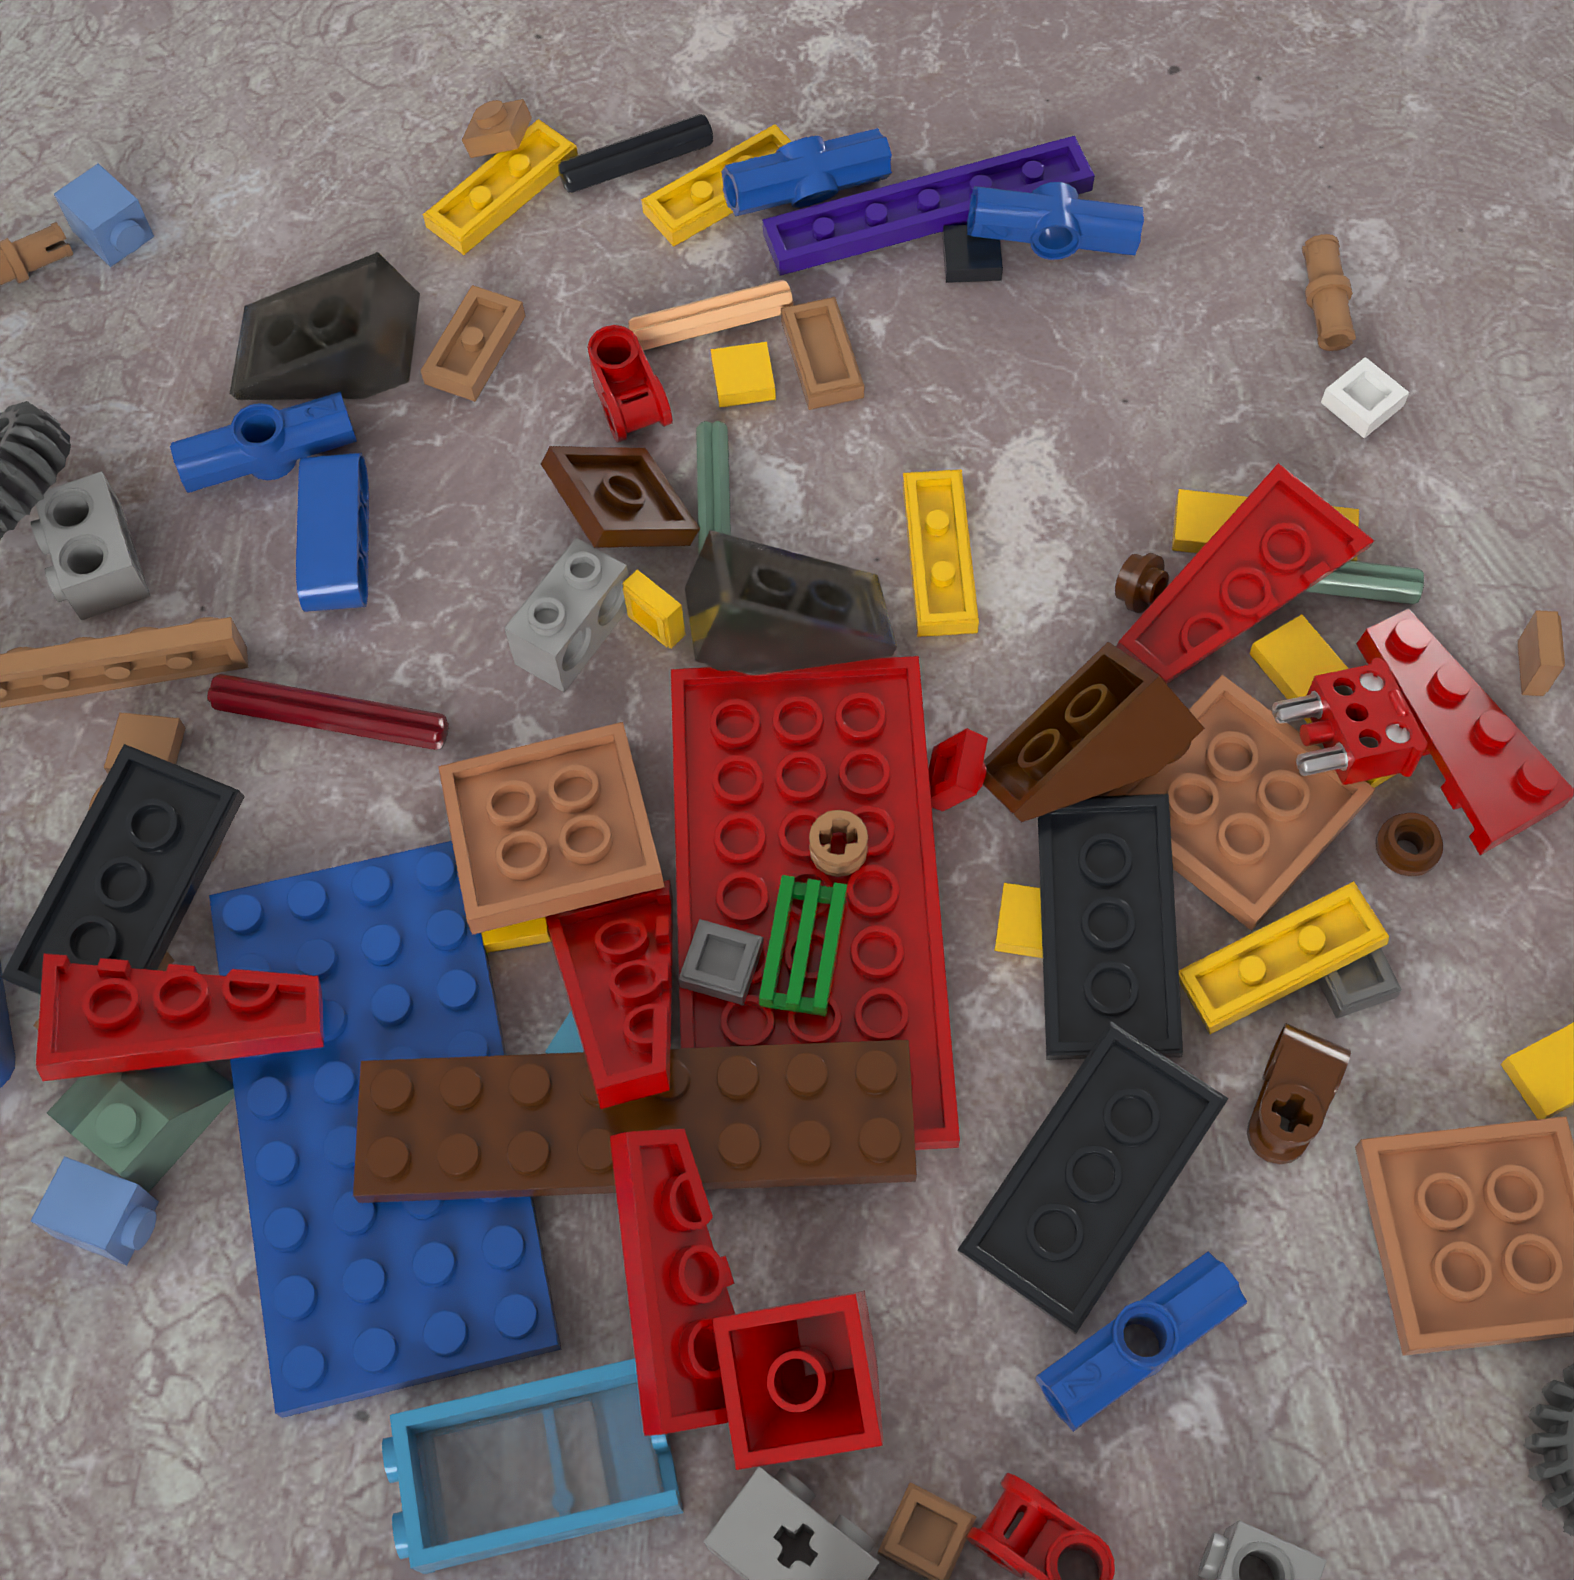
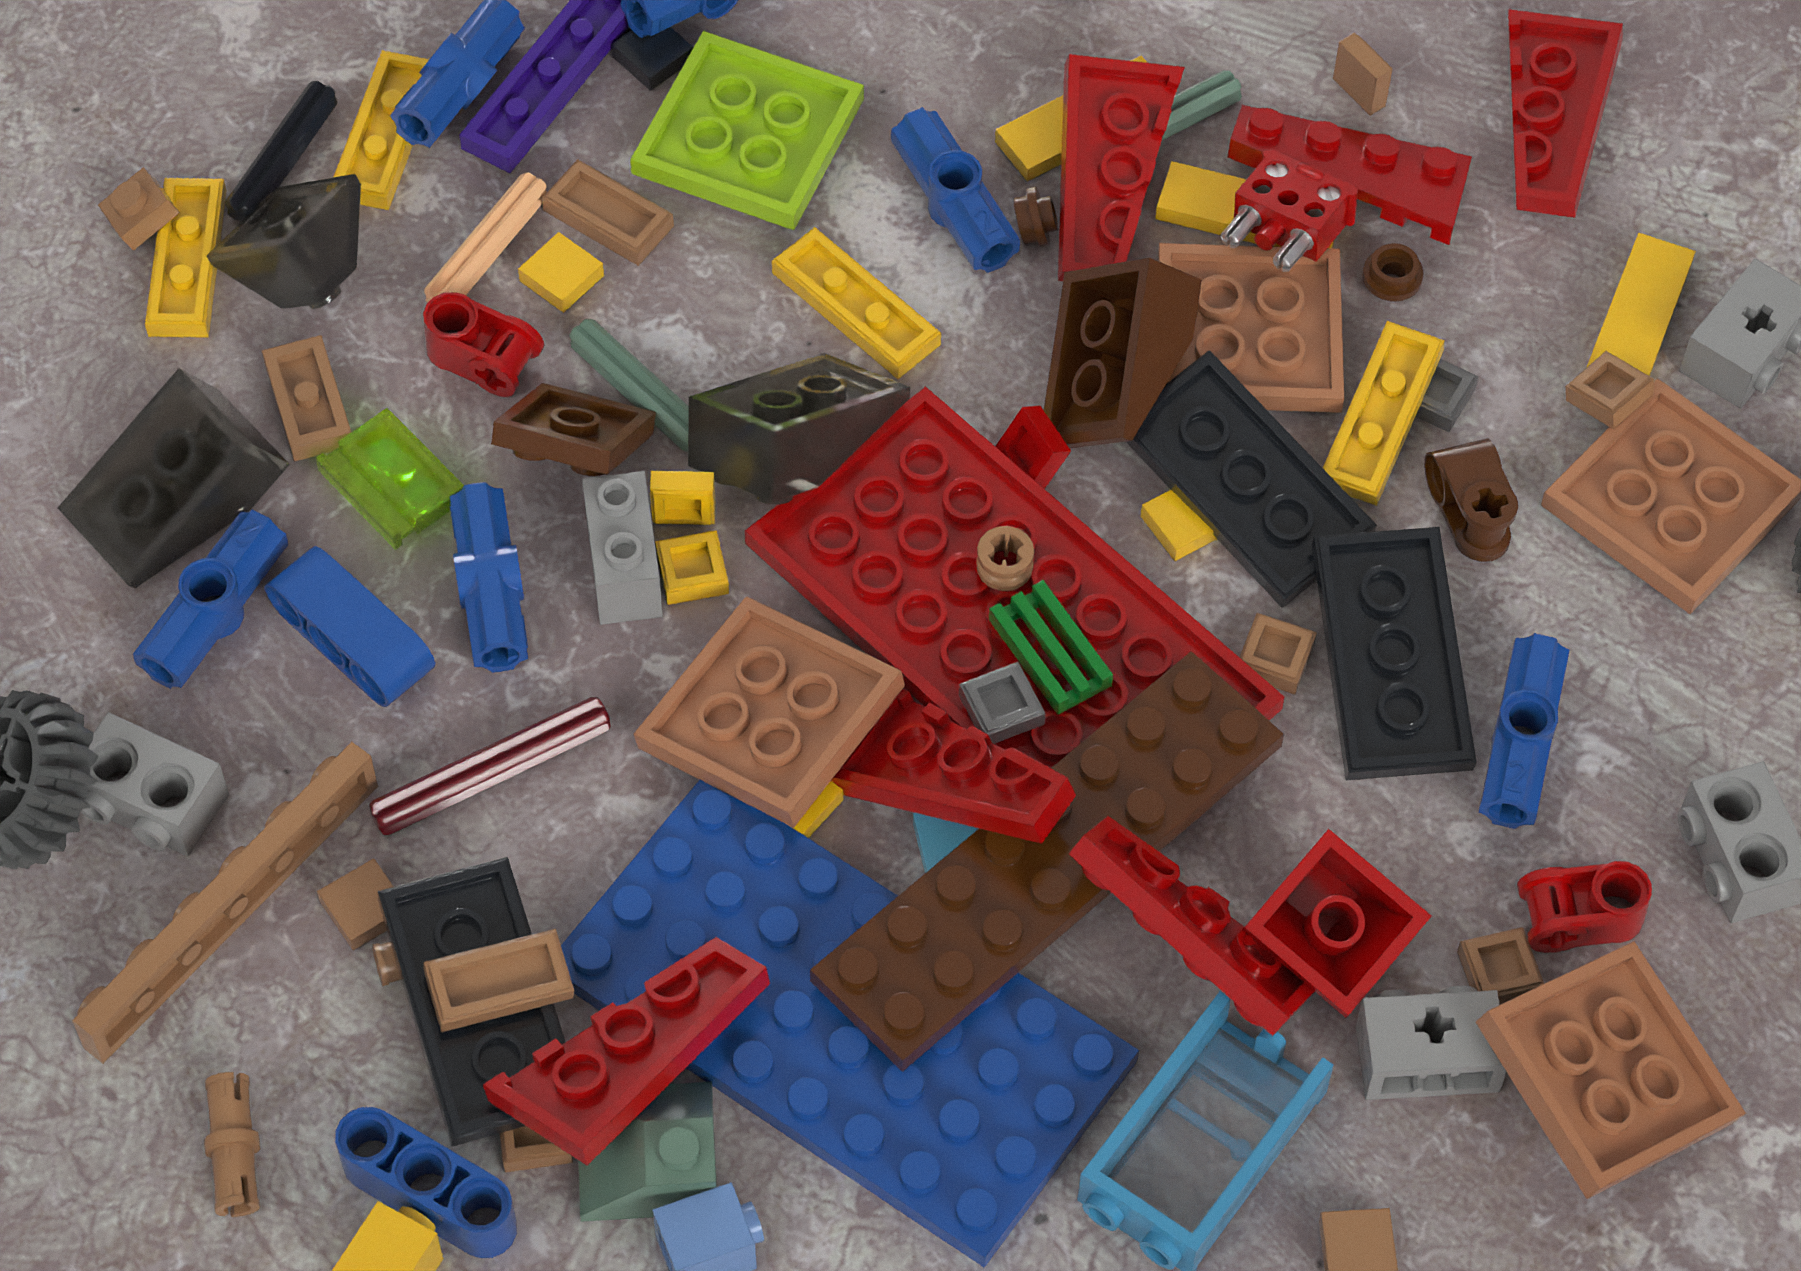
camera: 45 degrees left, 5 degrees down
none -> clear smoke slope [206,174,361,309]
none -> clear neon green plate [316,408,464,550]
none -> medium nougat tile [424,929,574,1032]
none -> blue piece [450,482,528,673]
none -> lime plate [630,31,864,230]
none -> yellow tile [655,530,729,605]
none -> blue piece [891,107,1020,273]
none -> medium nougat tile [1239,613,1317,695]
none -> medium nougat tile [1565,351,1654,429]

